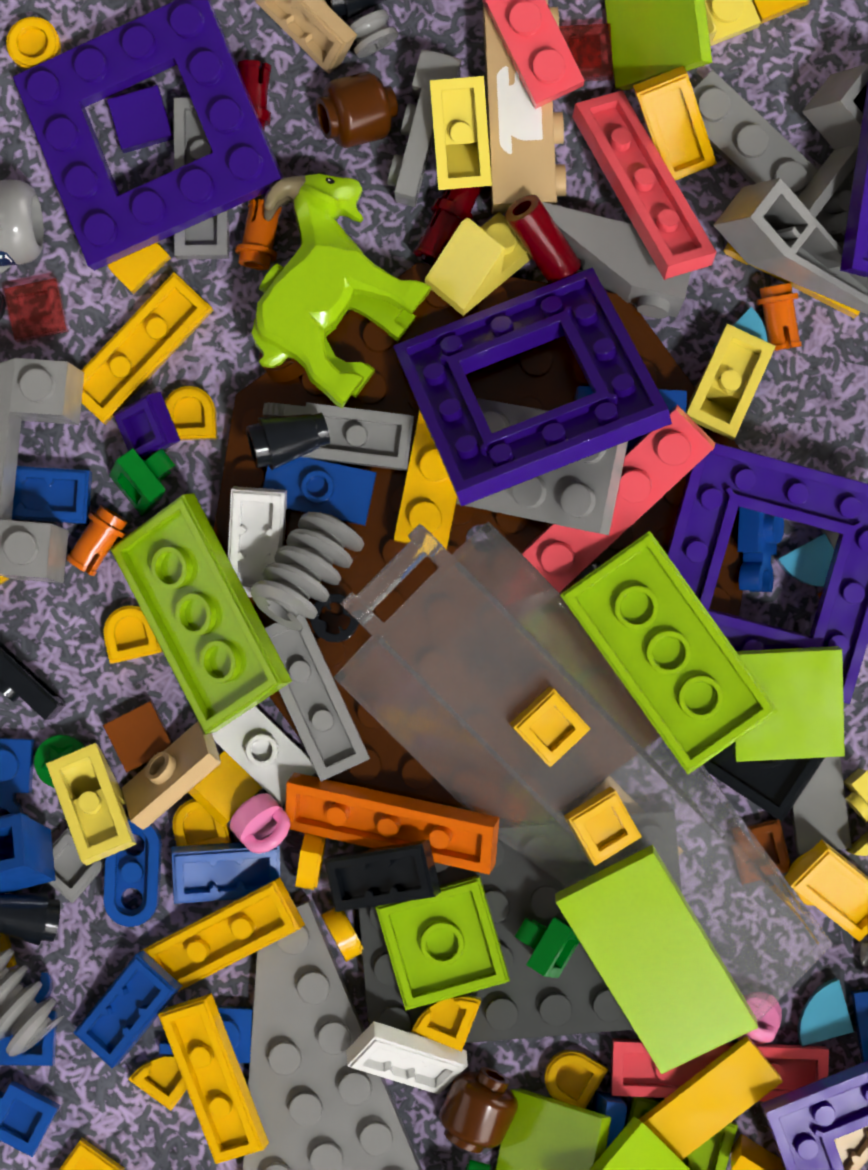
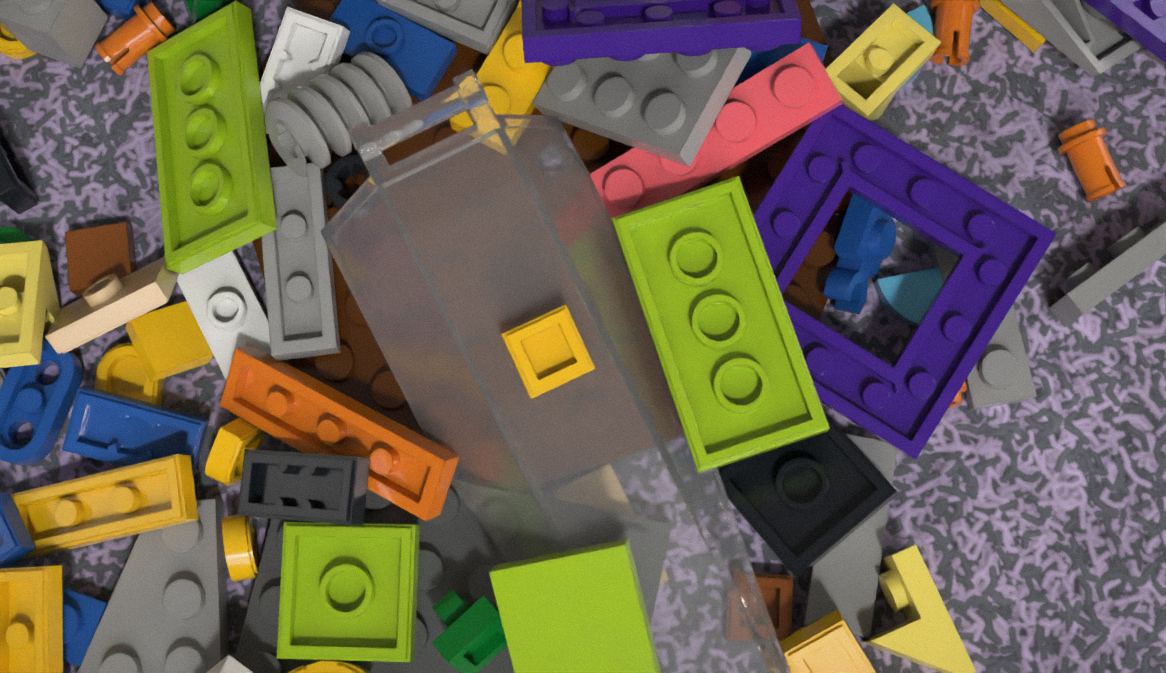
camera: 20 degrees right, 10 degrees down
yellow tile [103,606,163,664] -> none
bright pink tile [230,793,290,854] -> none
yellow tile [564,787,642,866] -> none
lime tile [733,646,845,762] -> none

